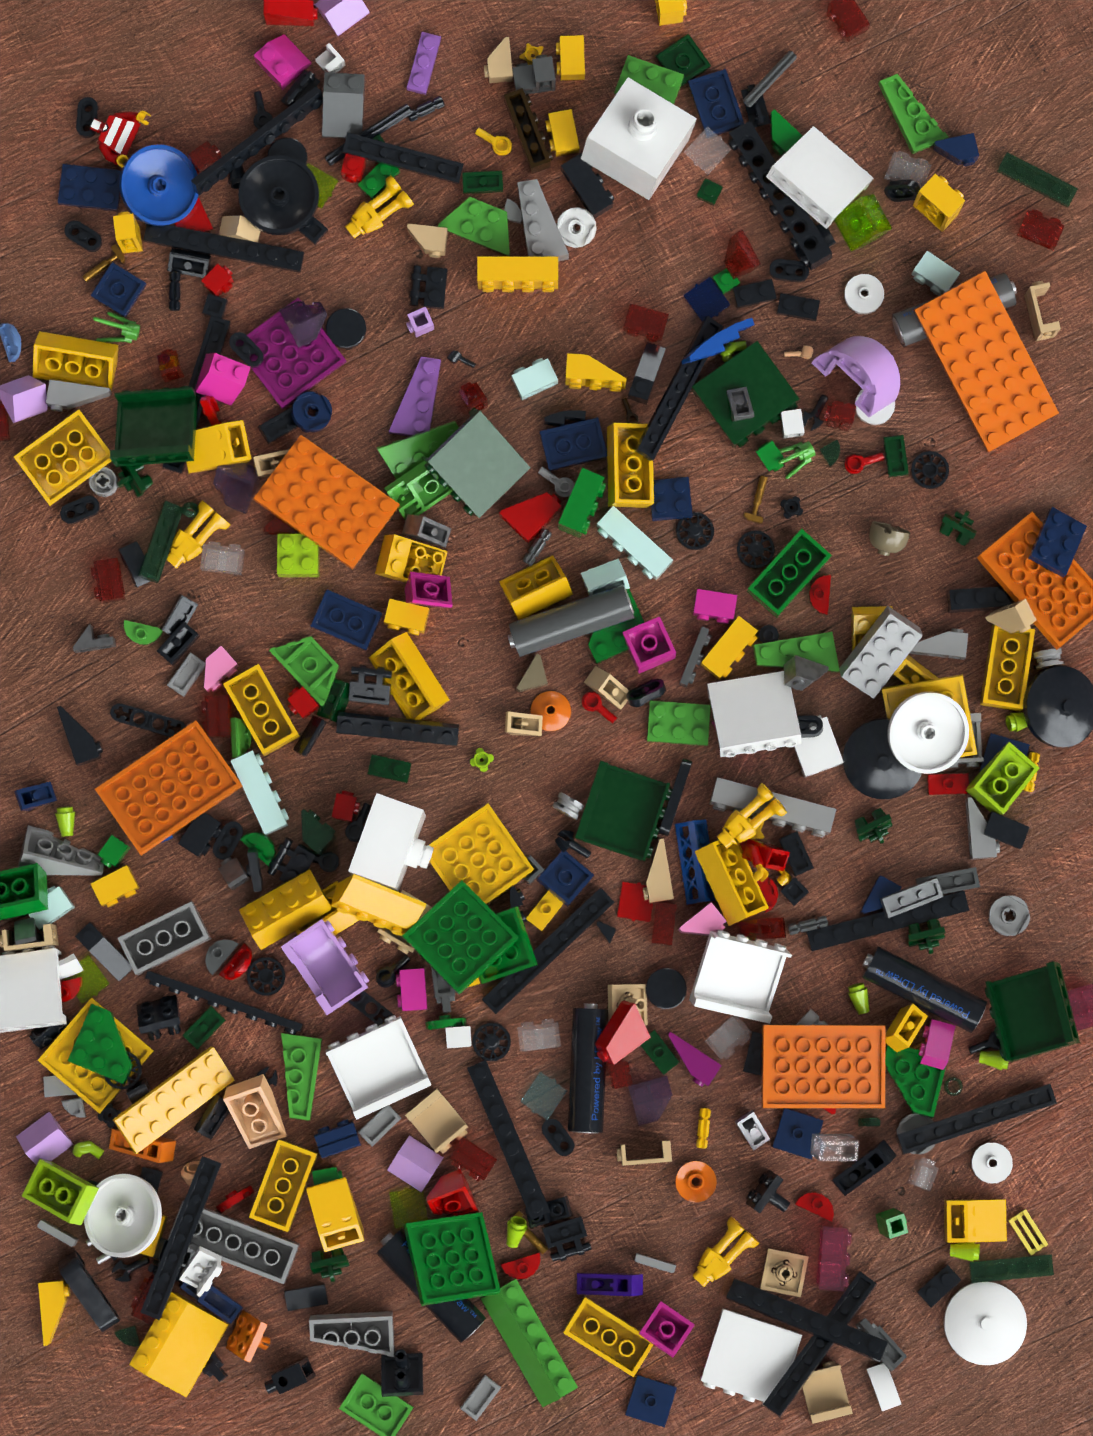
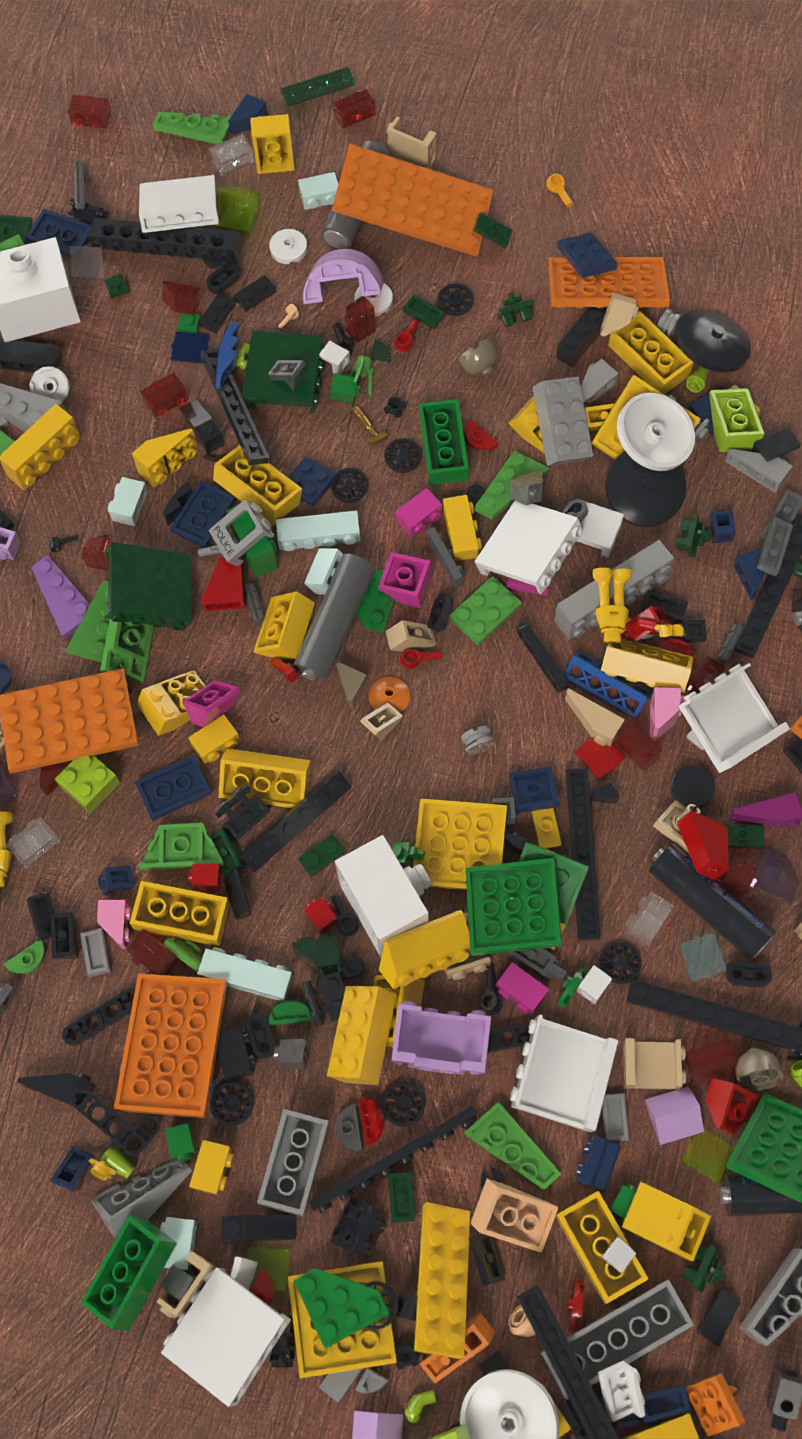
camera: 45 degrees left, 15 degrees down
black plate [246,847,263,892] -> none
flat silver slope [402,514,451,548] -> none
lime plate [470,748,494,772] -> none
black bar [555,830,591,858] -> none
dark green panel [575,761,673,862] -> none
clear brick [704,1015,751,1060] -> none
green slope [770,109,803,156] -> none
black plate [884,179,920,202] -> none
red plate [927,773,969,795] -> none
none -> black beam [70,1086,161,1155]
none -> yellow plate [89,1158,116,1180]
none -> dark blue bracket [98,866,134,895]
none -> light grey window [209,499,274,566]
none -> black wheel [210,1082,253,1126]
none -> red plate [270,657,299,683]
none -> green plate [392,842,425,866]
none -> dark green plate [472,212,512,248]
none -> white slope [602,1237,636,1273]
none -> dark blue brick [709,509,736,543]
none -> dark tan cylinder [735,1048,784,1091]

